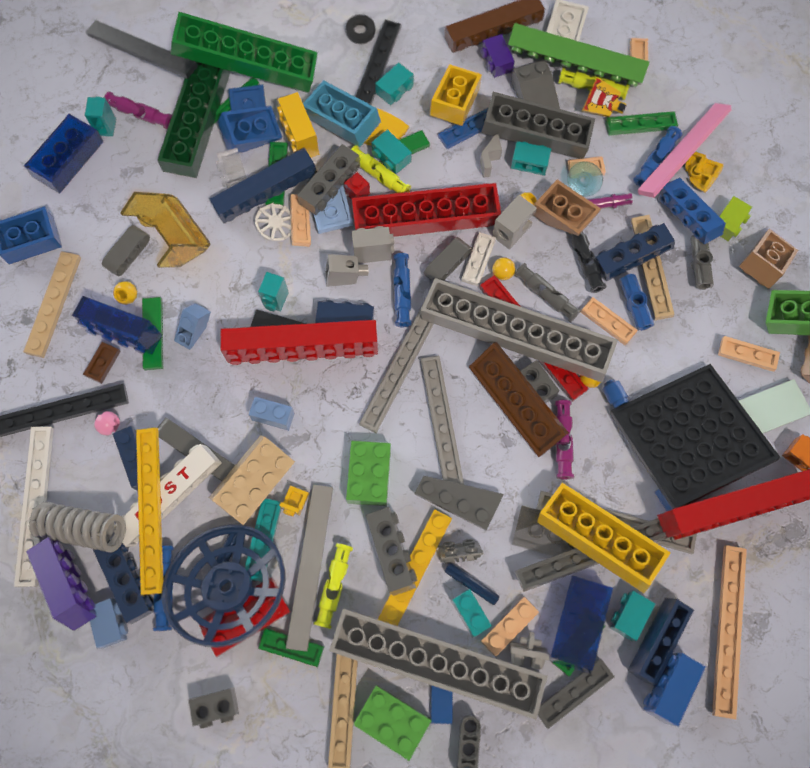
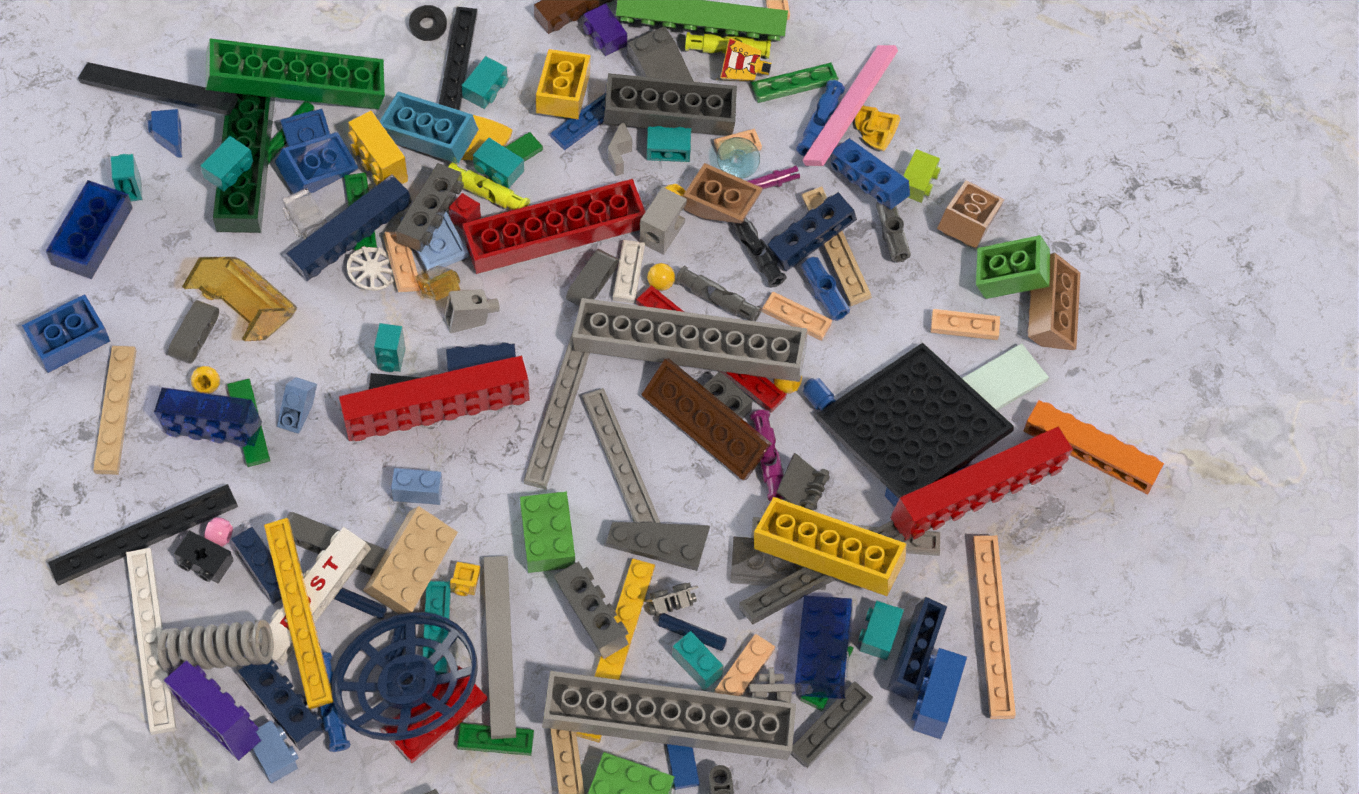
camera: 15 degrees left, 10 degrees down
reddish brown plate [83,342,121,384] -> none
magenta piece [104,91,172,129] -> none
neon yellow piece [313,543,353,629] -> none
light grey brick [352,226,395,264] -> none
blue piece [393,253,411,327] -> none
none -> blue slope [148,109,182,158]
none -> black brick [174,530,234,584]
none -> teal brick [200,136,253,191]
none -> dark blue axle [334,587,387,619]
none -> clear yellow brick [415,266,461,301]
none -> dark grey hinge [777,453,830,511]

